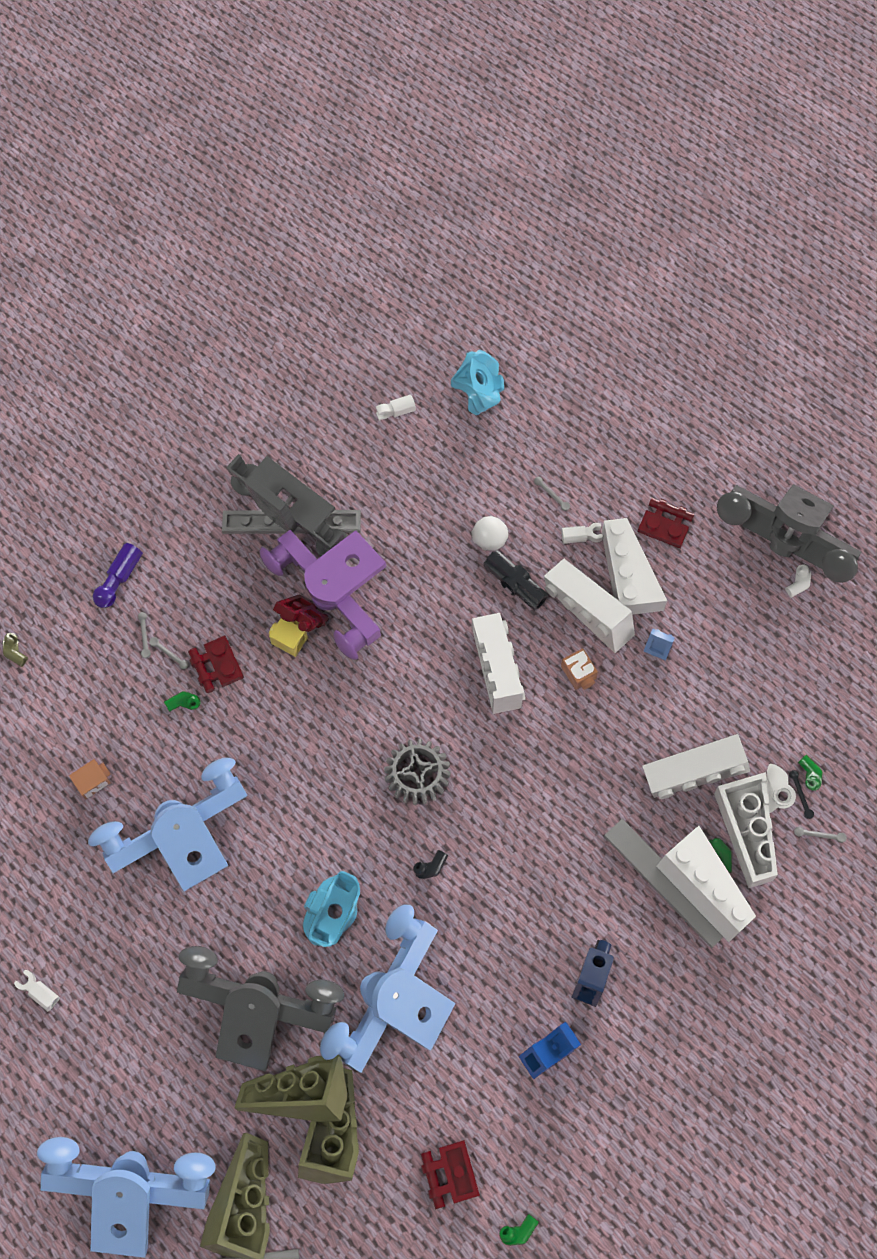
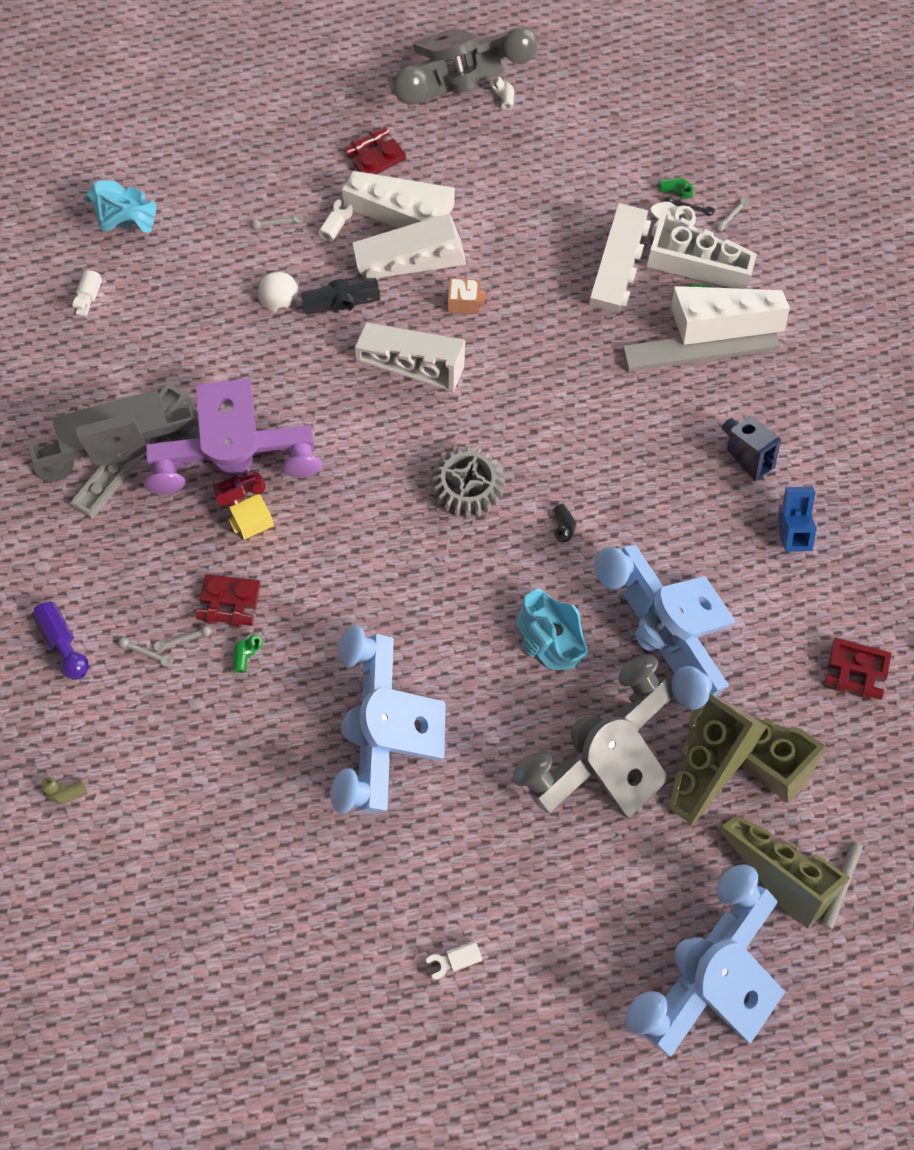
camera: 60 degrees left, 0 degrees up
nougat brick [69,759,111,800] -> none
medium blue tile [643,629,675,661] -> none

